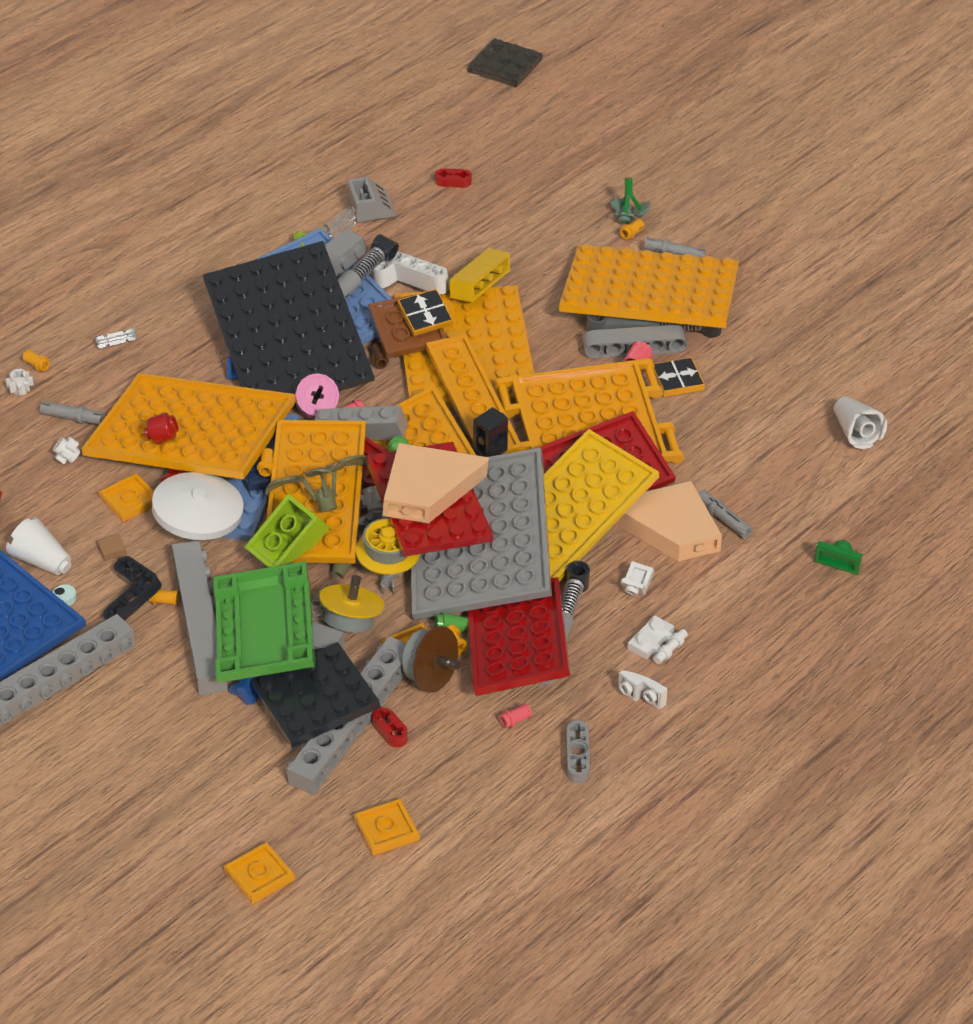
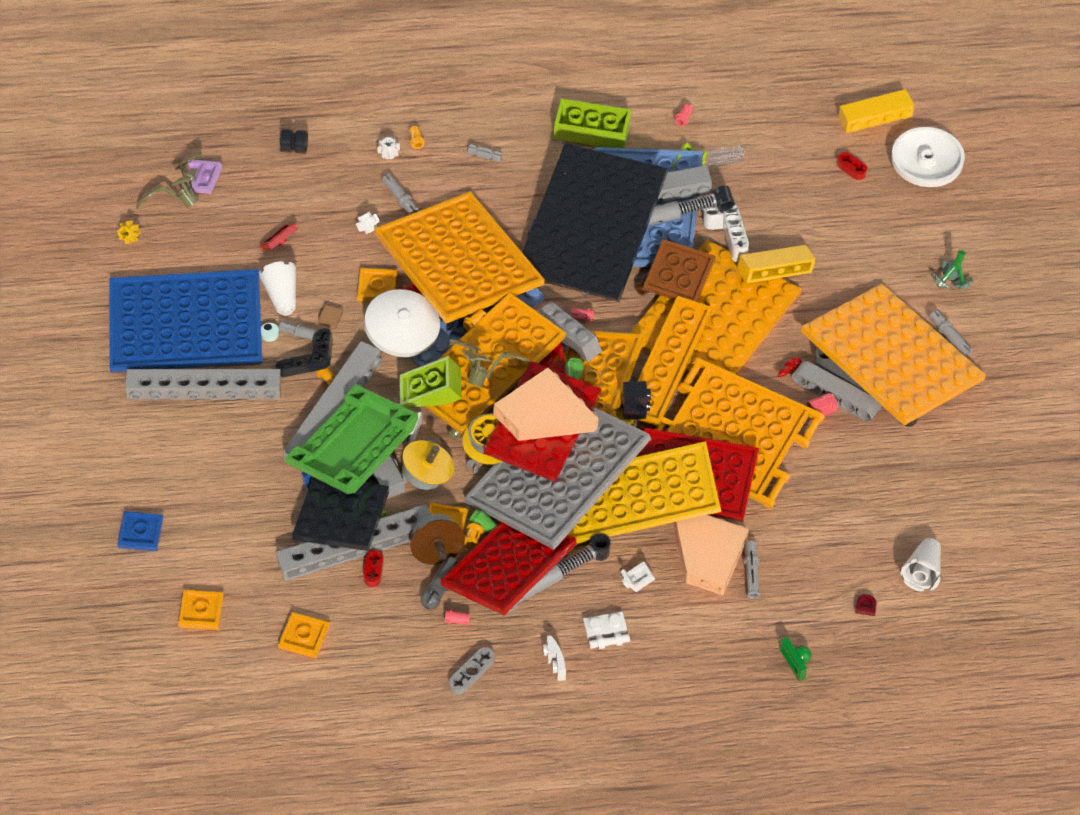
camera: 40 degrees right, 10 degrees up
red head [144,412,179,445] -> none
bright pink piece [295,373,339,419] -> none
light grey slope [347,177,396,222] -> none
black tile [397,289,453,336] -> none
clear smoke plate [468,38,543,88] -> none
light orange pin [620,219,645,240] -> none
tile [654,357,705,397] -> none
none -> blue tile [117,511,164,551]
none -> light grey axle [279,321,316,341]
none -> dark grey piece [420,557,459,610]
none -> lime brick [554,99,632,148]
none -> coral pin [675,104,693,126]
none -> red bar [778,357,802,377]
none -> yellow brick [838,89,914,133]
none -> dark red tile [855,594,877,616]
none -> white dish [891,127,965,187]

